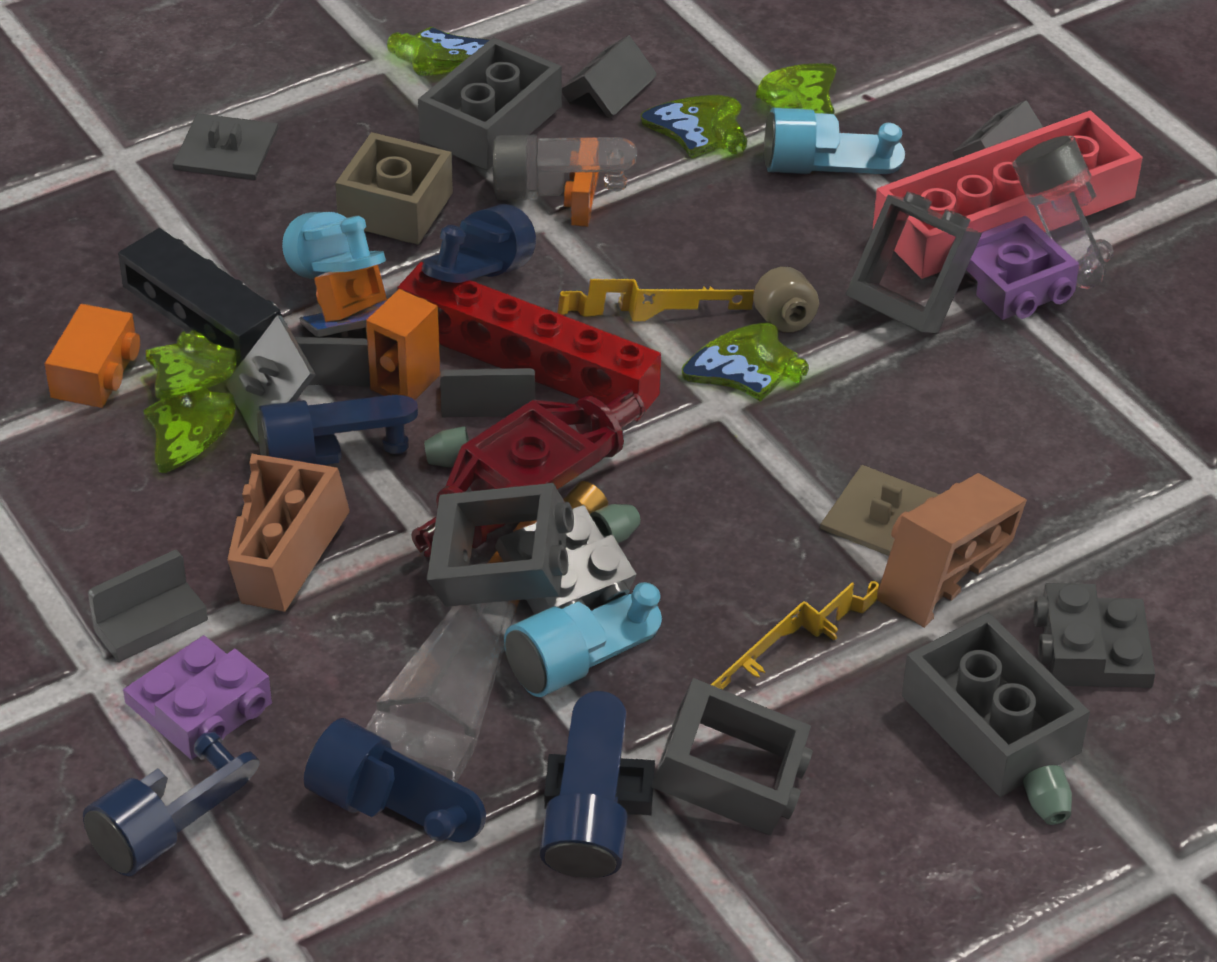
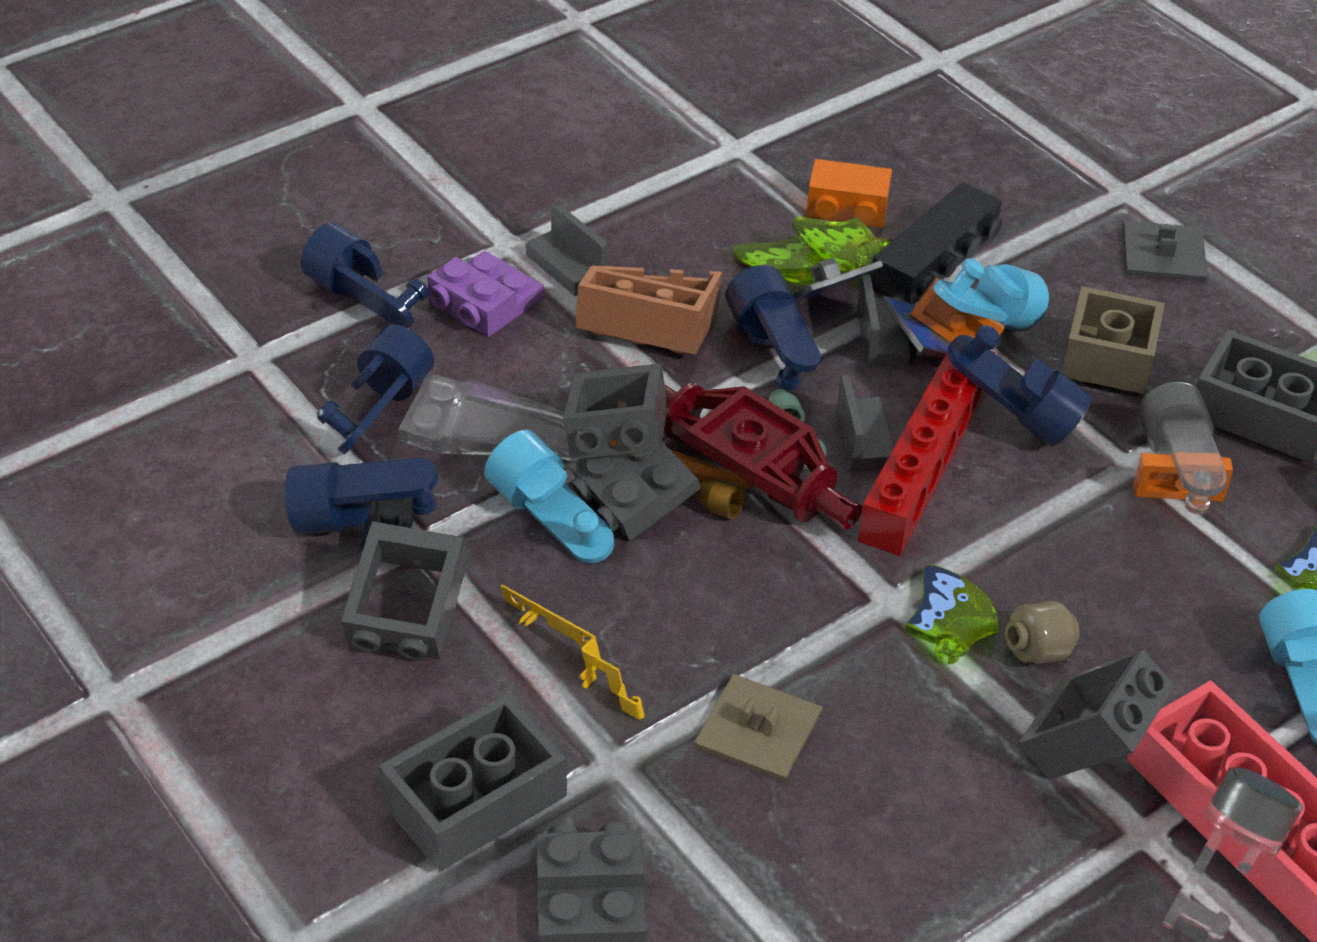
camera: 85 degrees right, 0 degrees up
orange brick [366,289,440,400] -> none
yellow piece [557,279,754,321] -> none
sand green hose [590,504,641,543] -> none
nougat wedge [877,473,1027,628] -> none
medium lavender plate [966,216,1079,320] -> none
sand green hose [1023,765,1072,825] -> none

